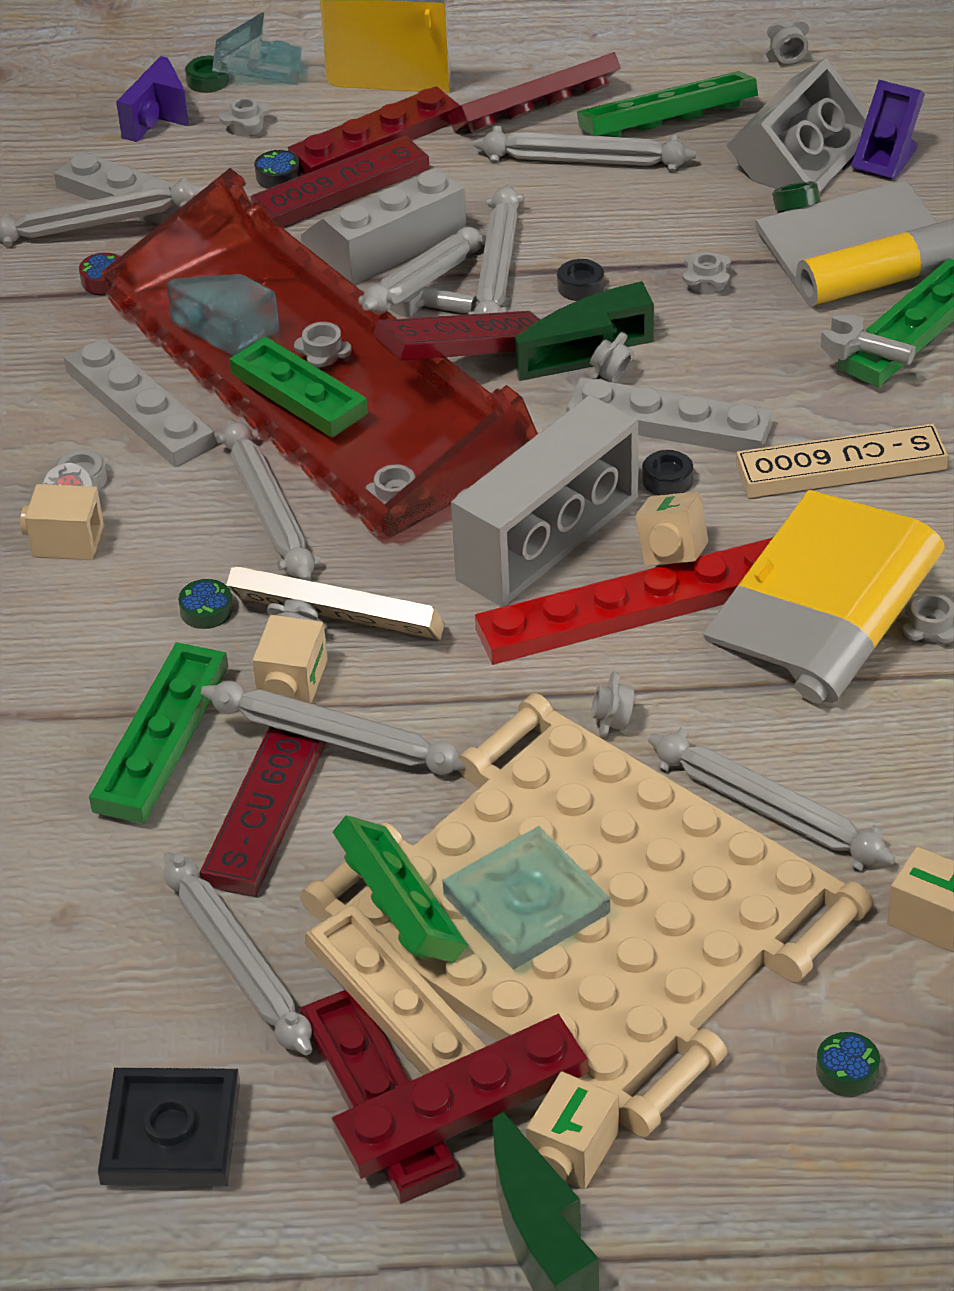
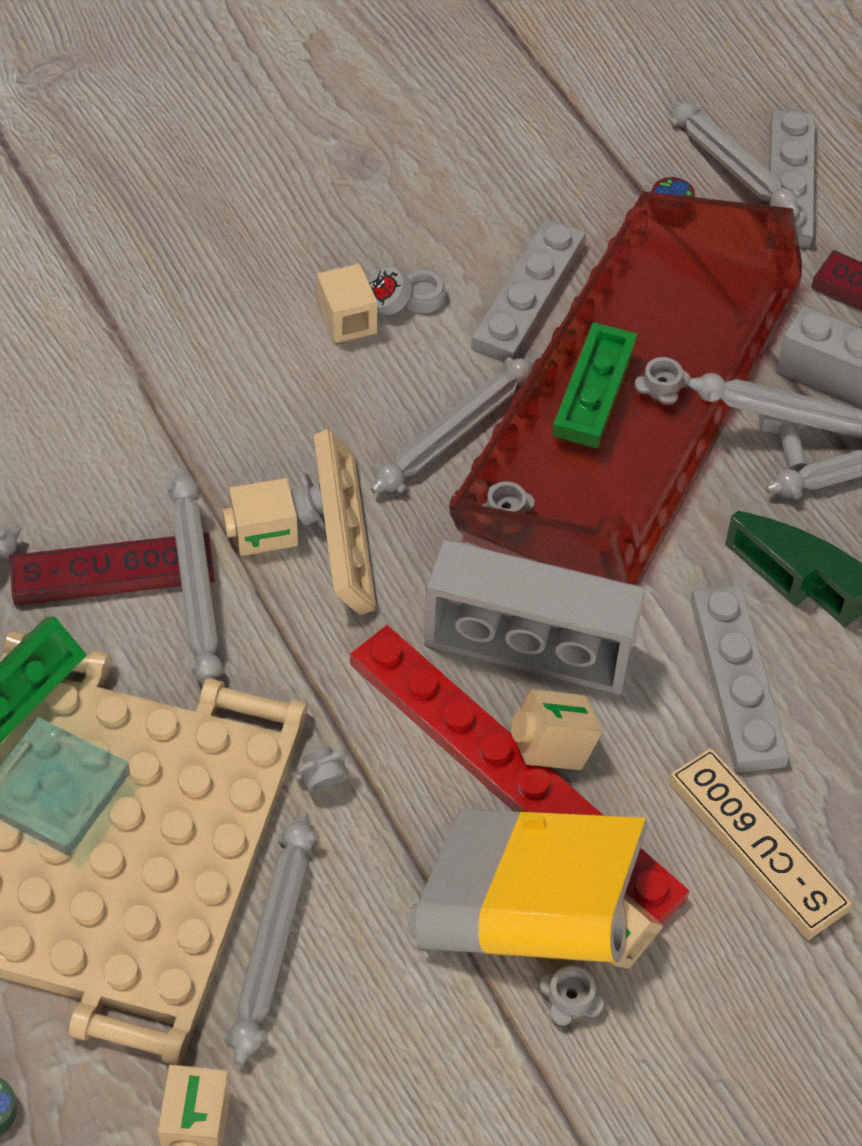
camera: 60 degrees right, 10 degrees up
green plate [89,642,229,824] -> none
clear light blue slope [166,274,280,356] -> none
tile [178,579,233,629] -> none
dark red tile [373,311,540,361] -> none
light grey plate [590,332,634,383] -> none
black tile [642,450,693,496] -> none

